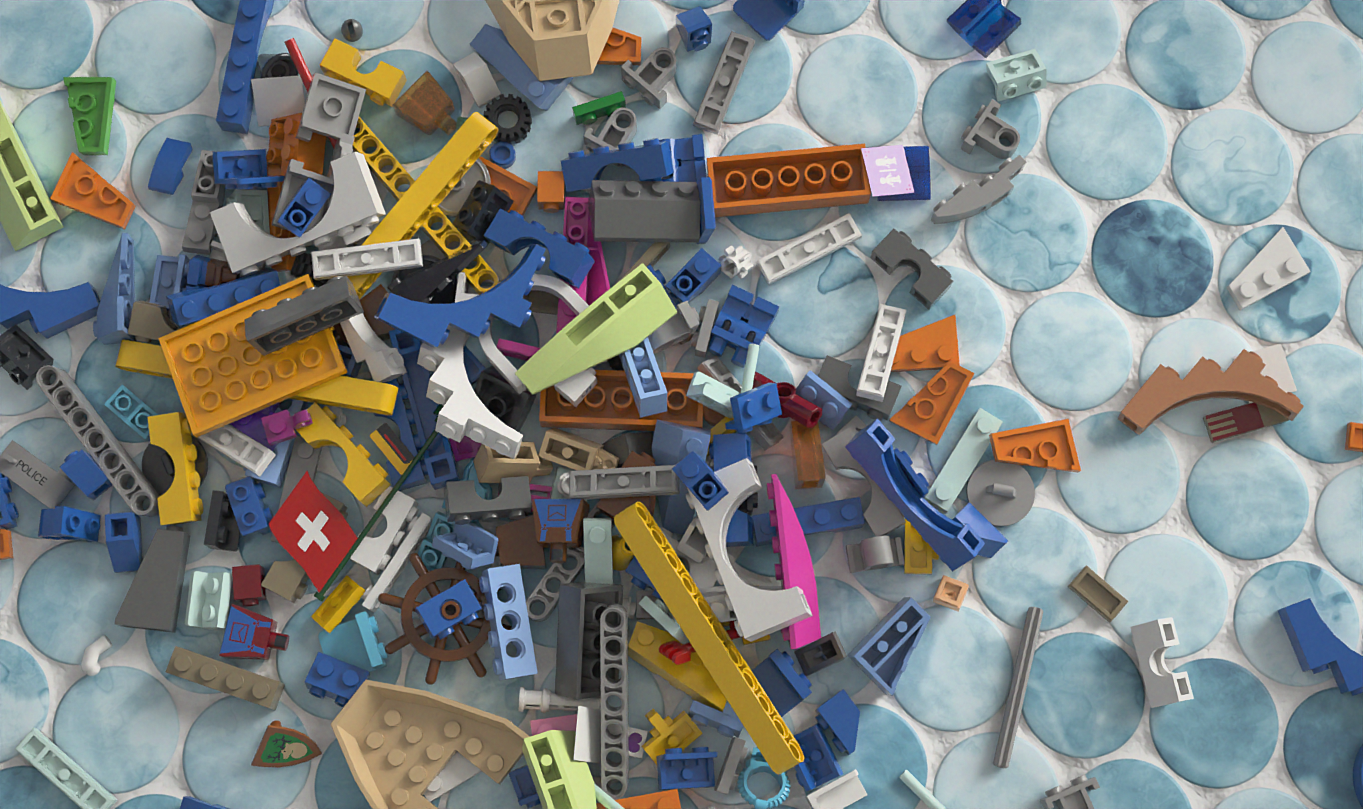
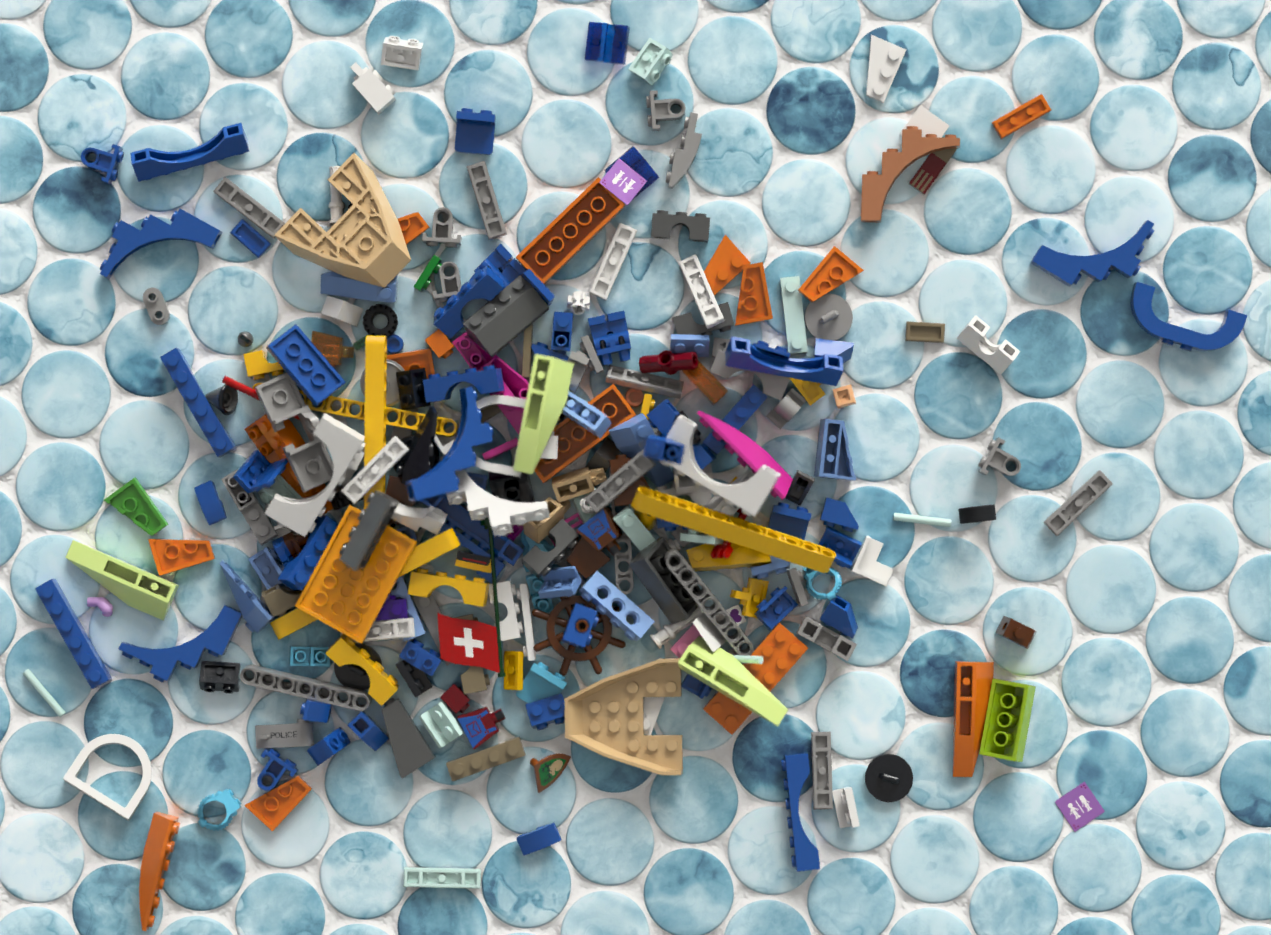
camera: 40 degrees left, 10 degrees up
white arm [81,635,113,676] -> none
white sticker [251,76,305,127] -> none
magenta plate [261,410,313,446] -> none
blue slope [277,178,331,238] -> none
blue slope [676,6,712,52] -> none
light aqua bracket [686,372,740,418] -> none
blue bracket [725,383,782,433] -> none
light aqua bar [740,344,759,394] -> none
light grey axle [993,607,1043,768] -> none
none -> blue piece [266,324,346,406]

